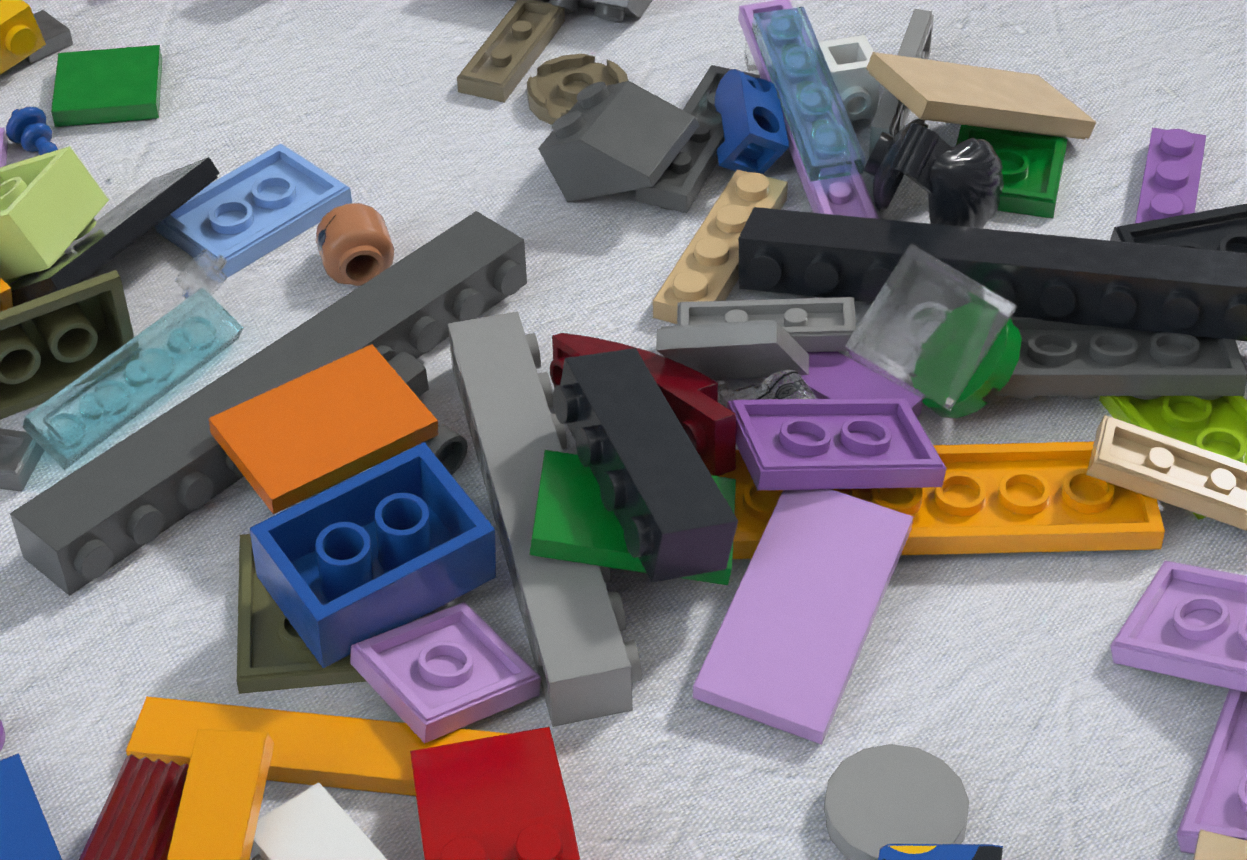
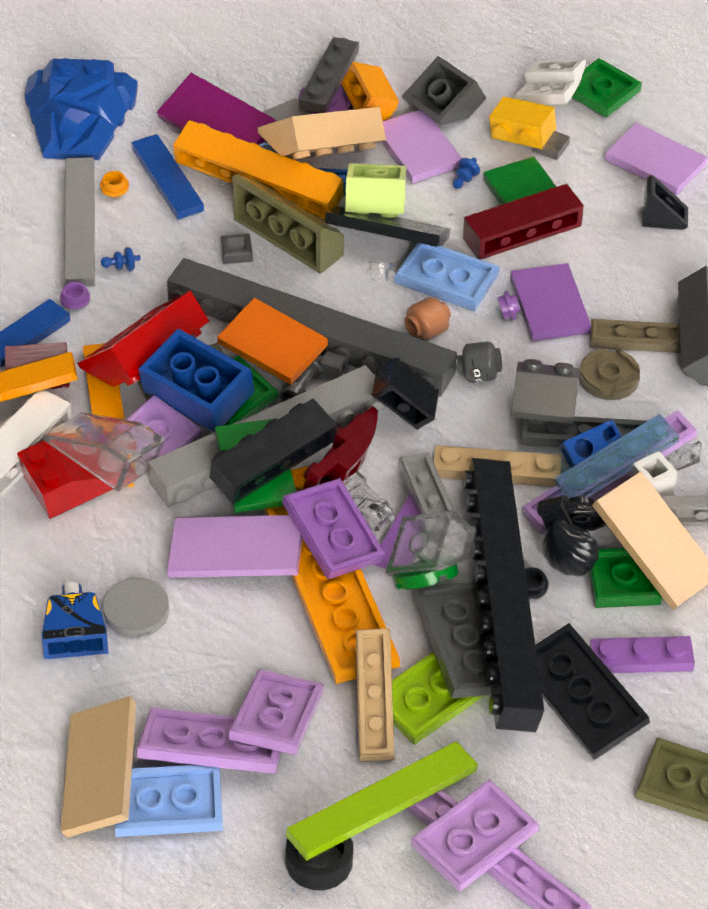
camera: 70 degrees right, 5 degrees up
clear light blue plate [22,288,243,470] -> none
light grey tile [656,320,809,380] -> none
none -> clear slope [43,412,165,492]
none -> red slope [77,290,210,387]
none -> black brick [371,358,439,430]
none -> dark grey head [457,341,502,383]
none -> dark red brick [463,183,584,260]
none -> medium lavender plate [497,291,521,320]
none -> medium lavender tile [510,263,591,341]

